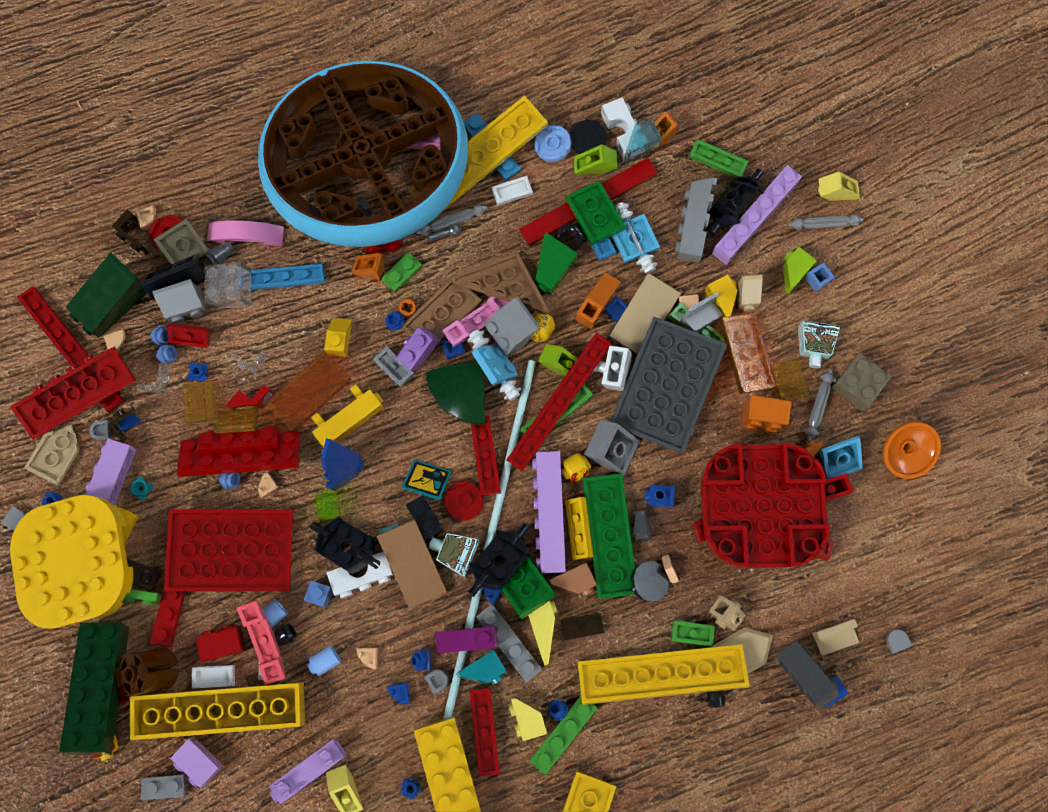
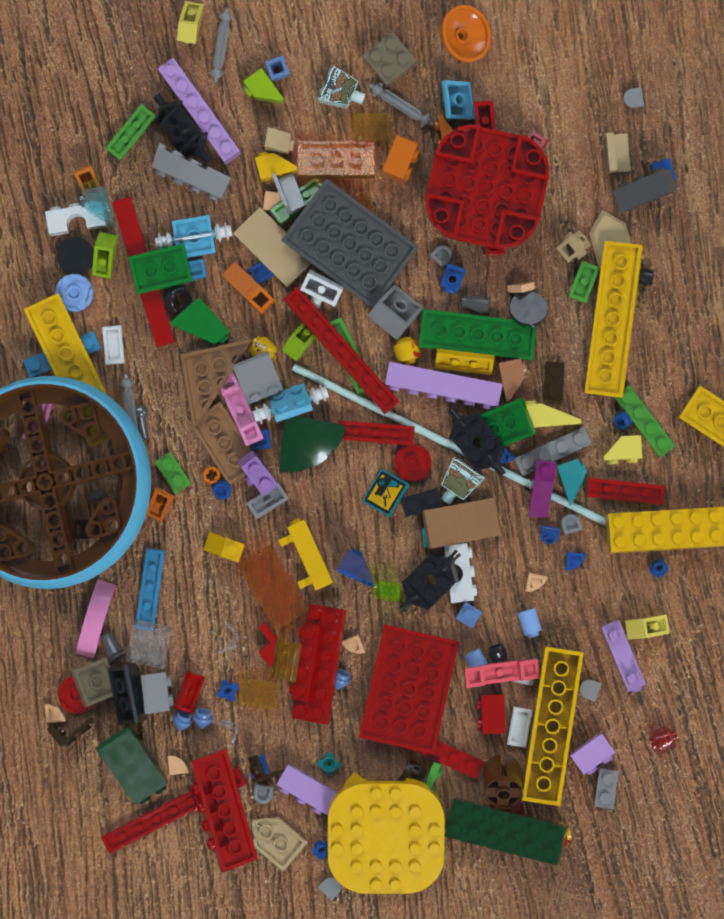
camera: 75 degrees left, 10 degrees up
none -> light grey tile [429,245,452,269]
none -> light grey tile [579,679,601,702]

